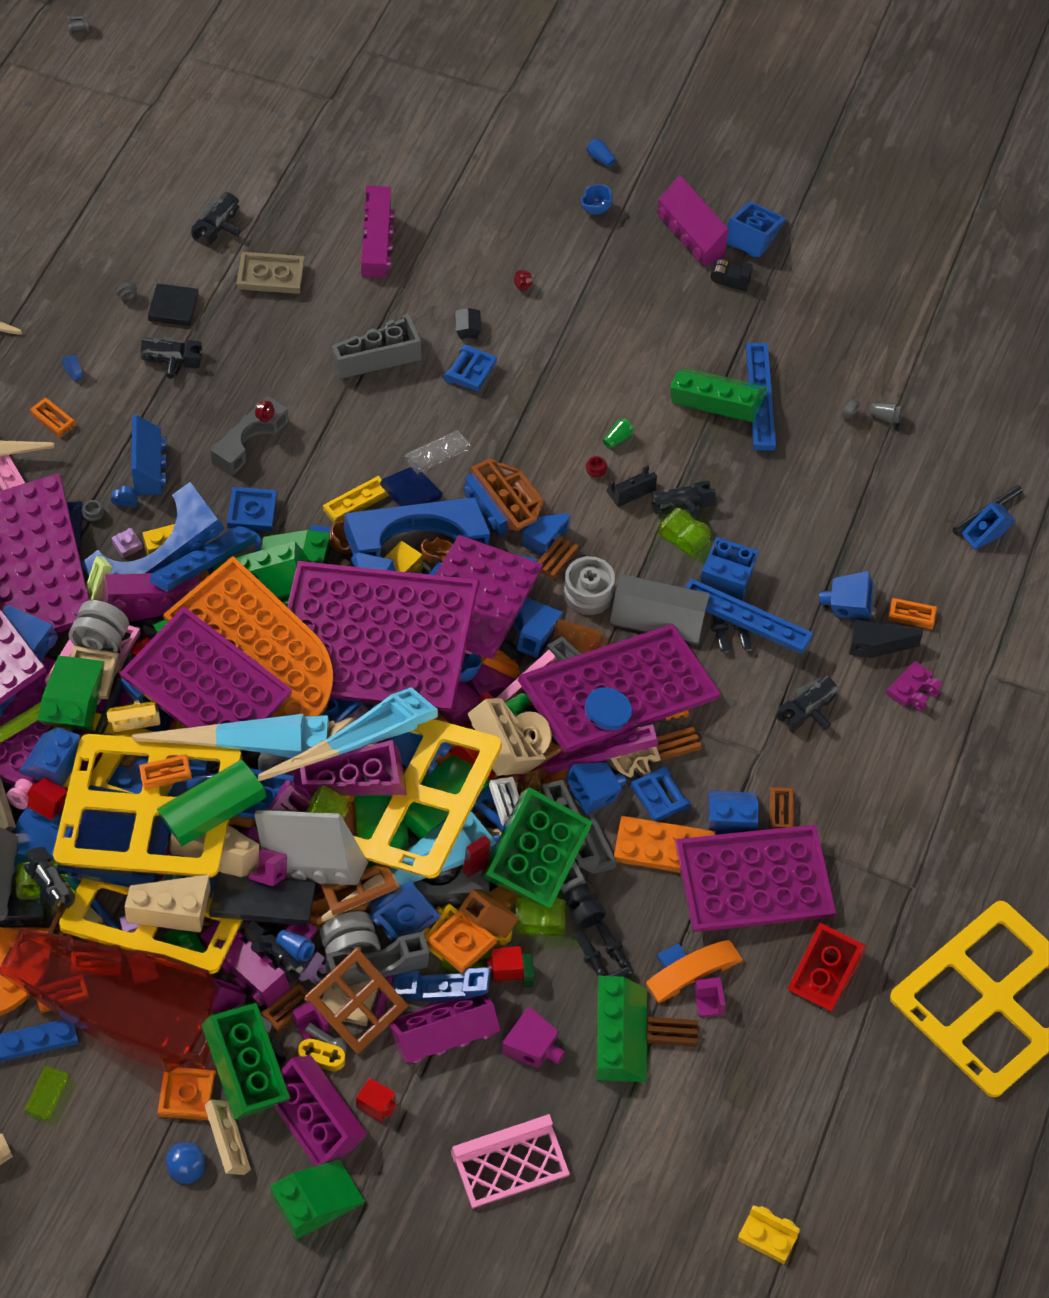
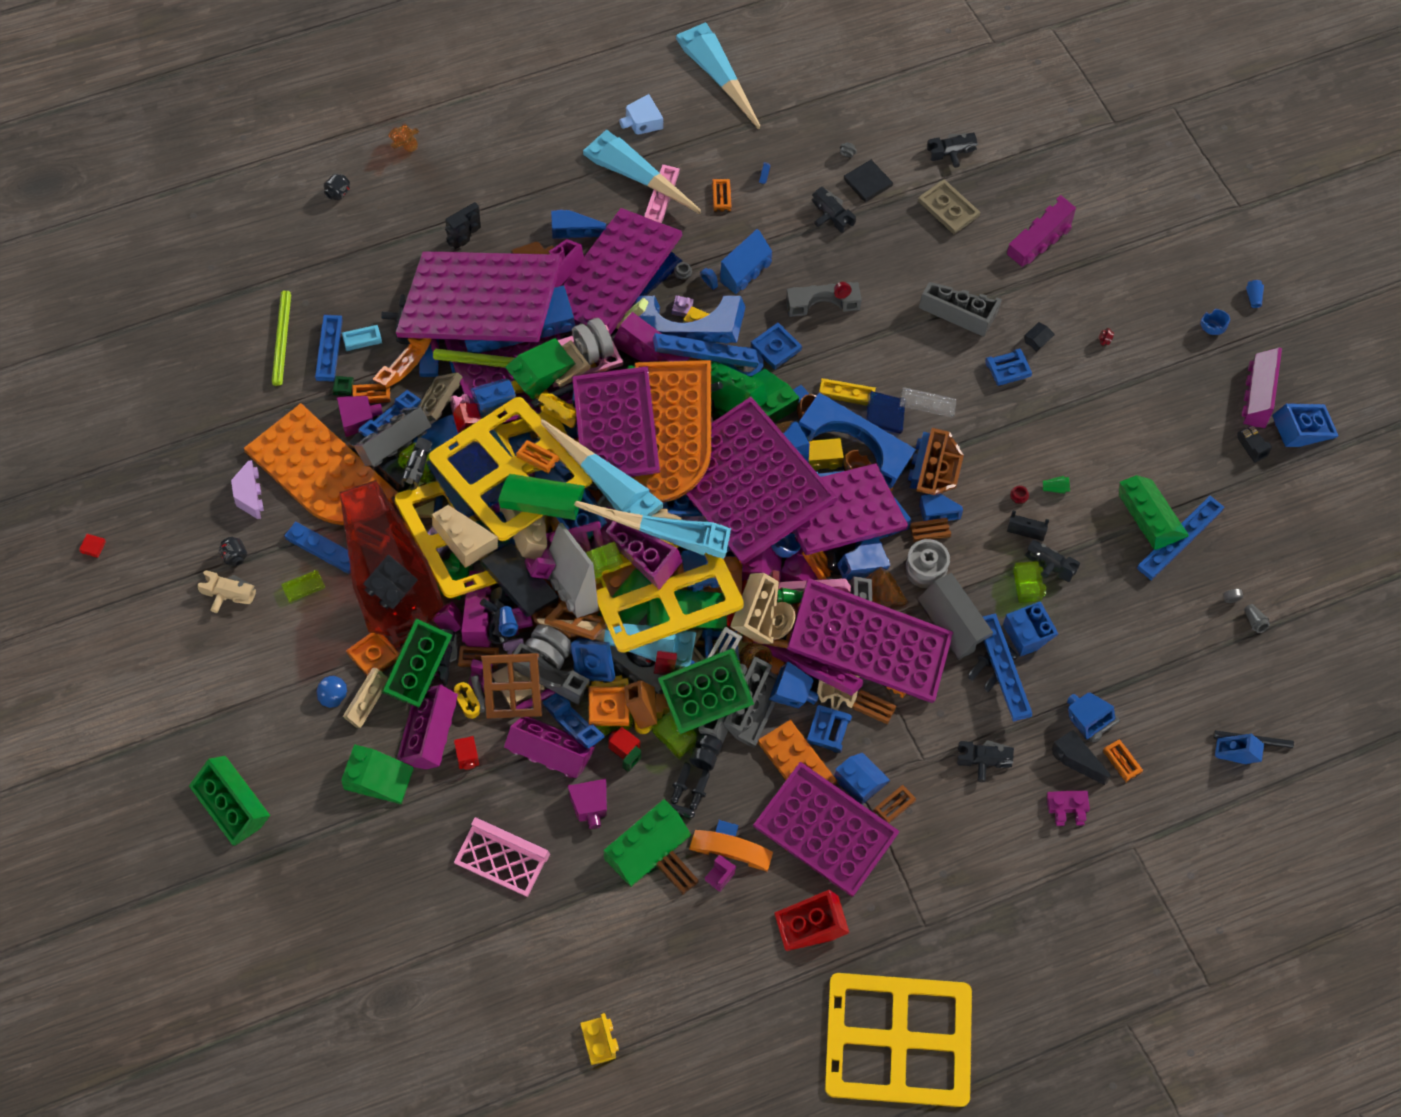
camera: 45 degrees right, 5 degrees up
blue tile [584,687,632,731] -> none
none -> black plate [363,554,418,609]

